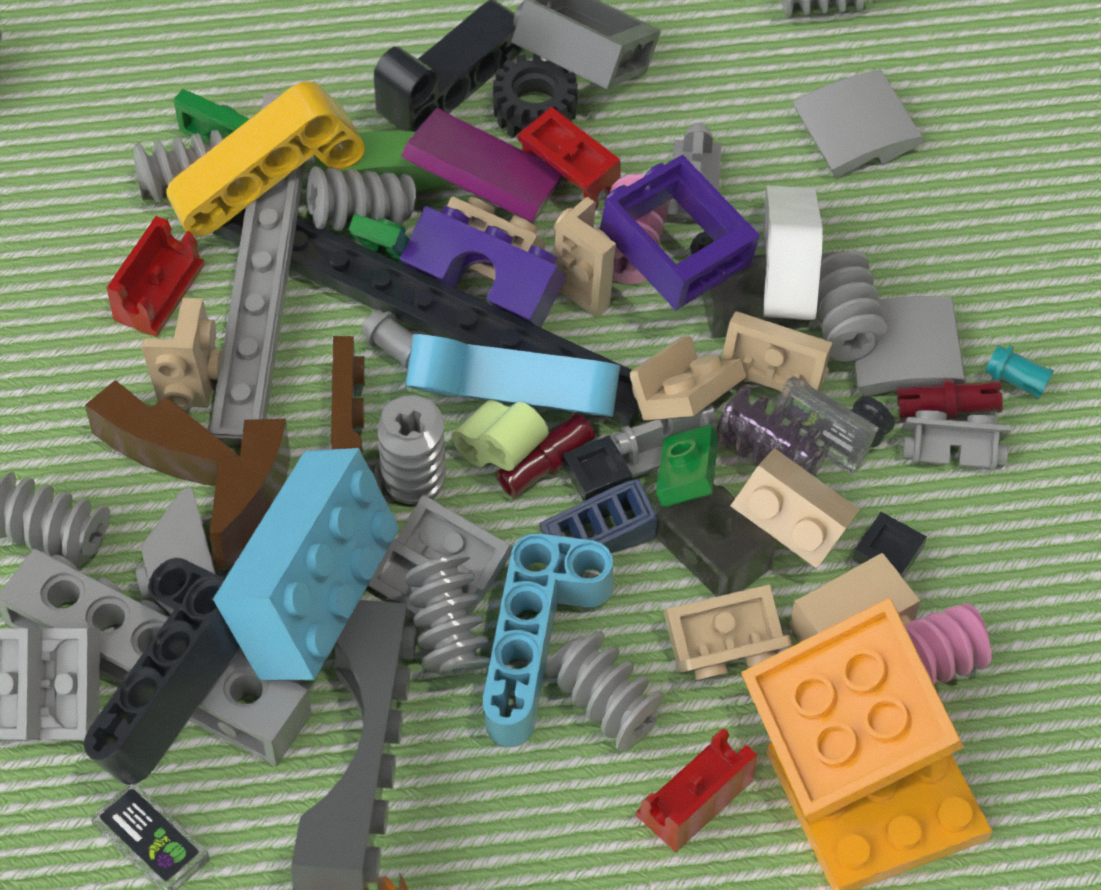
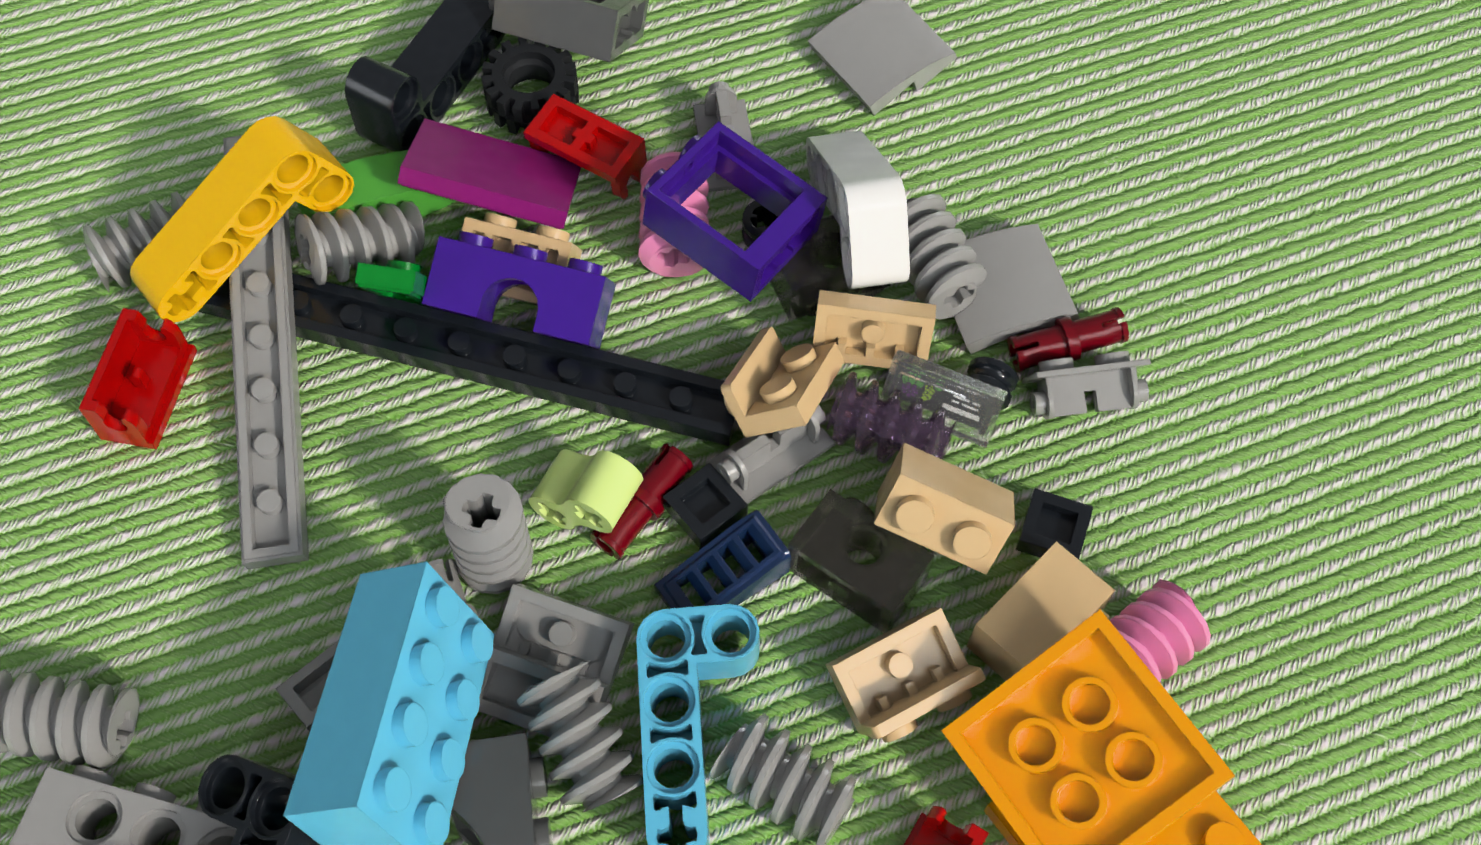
camera: 15 degrees left, 5 degrees up
reddish brown slope [85,380,238,486] -> none
light grey slope [135,487,215,615] -> none
tan bracket [142,298,223,409] -> none
green plate [173,88,249,144] -> none
reddish brown slope [210,419,291,570] -> none
reddish brown plate [331,336,366,453] -> none
light grey pin [361,310,413,369] -> none
medium azure beam [405,334,620,417] -> none
tan bracket [554,197,616,318] -> none
green plate [656,424,718,507] -> none
teal pin [985,345,1054,399] -> none

